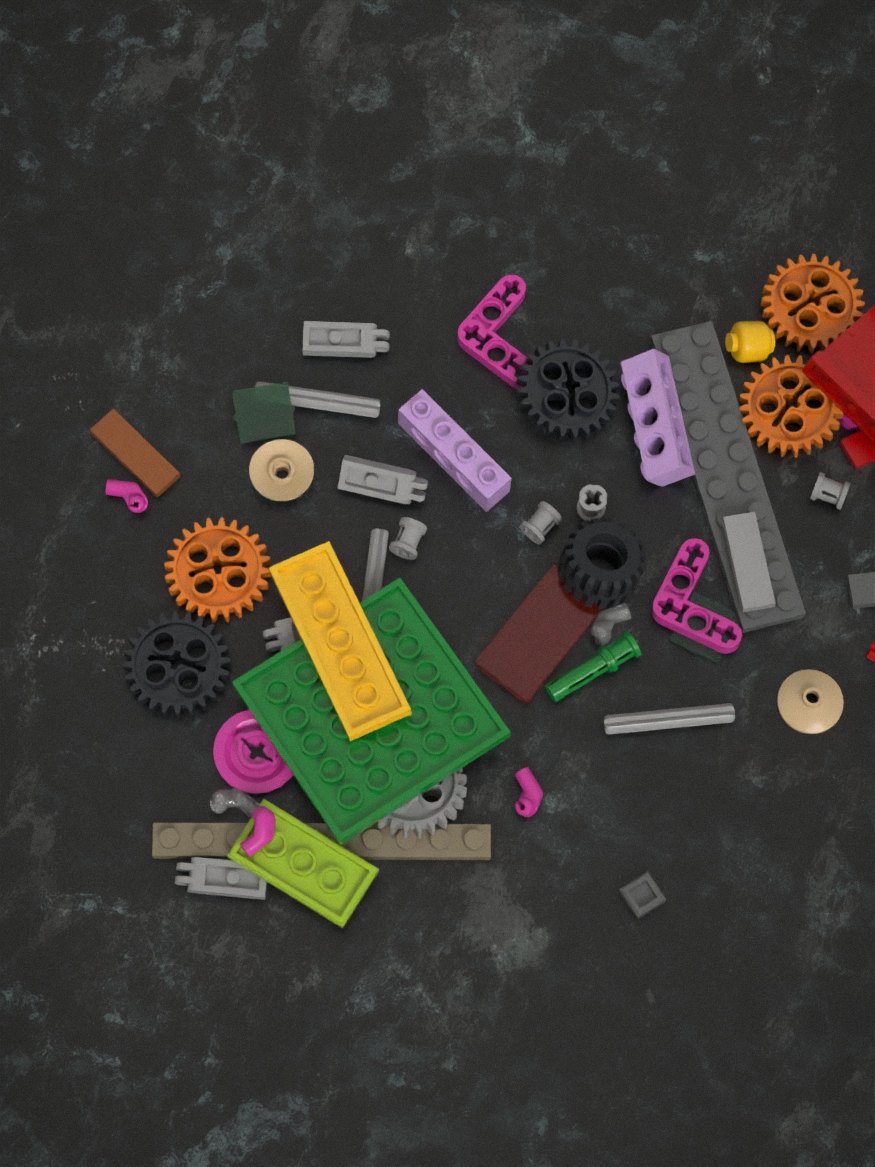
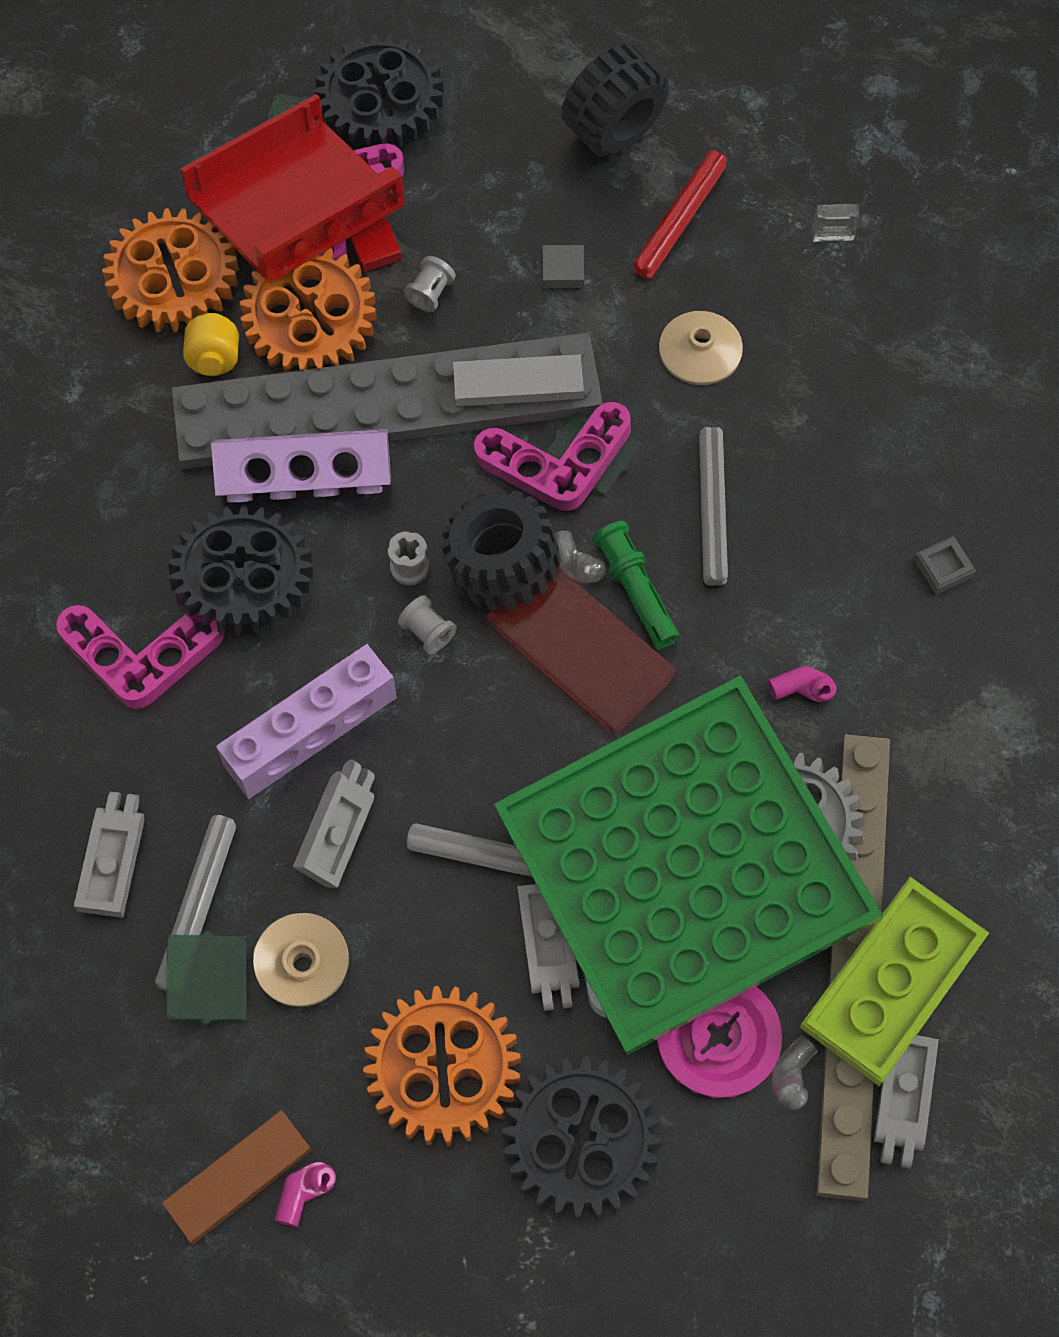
camera: 80 degrees left, 5 degrees down
dark pink arm [239,806,276,858] -> none
yellow plate [269,541,412,741] -> none
light grey bush [389,517,427,560] -> none

